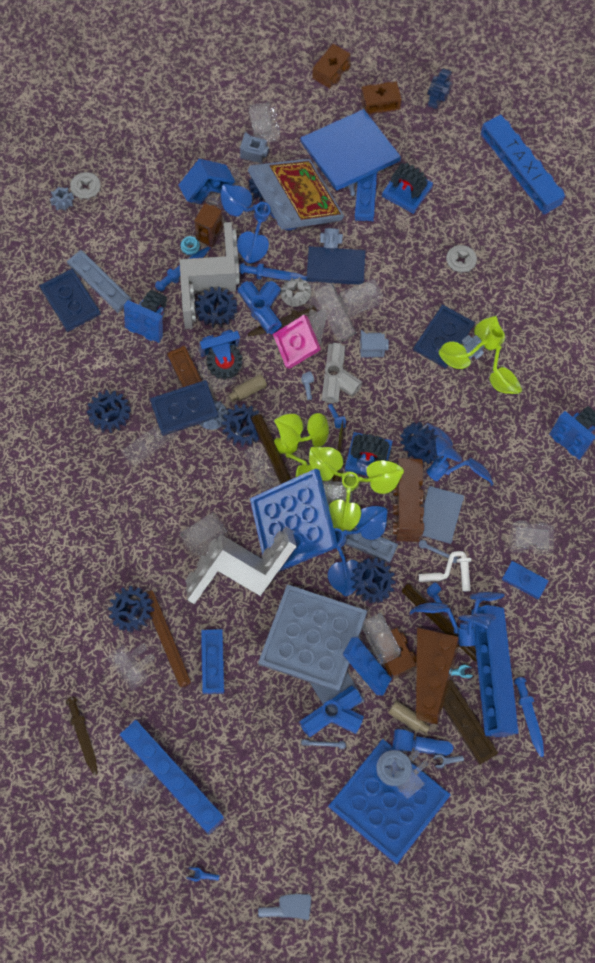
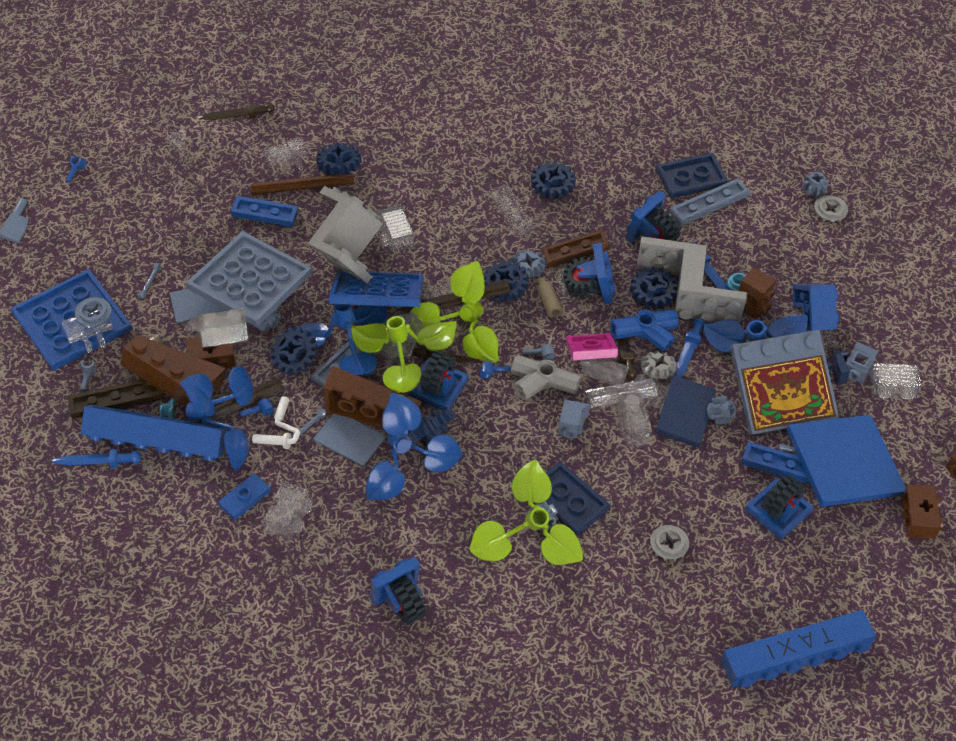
camera: 105 degrees right, 15 degrees down
blue brick [119,720,225,835] -> none
dark blue tile [150,380,219,436] -> none
blue piece [299,685,364,738] -> none
blue plate [342,637,392,696] -> none
blue piece [392,729,453,756] -> none
dark blue gear [427,68,452,109] -> none
none -> dark blue slope [831,348,850,385]

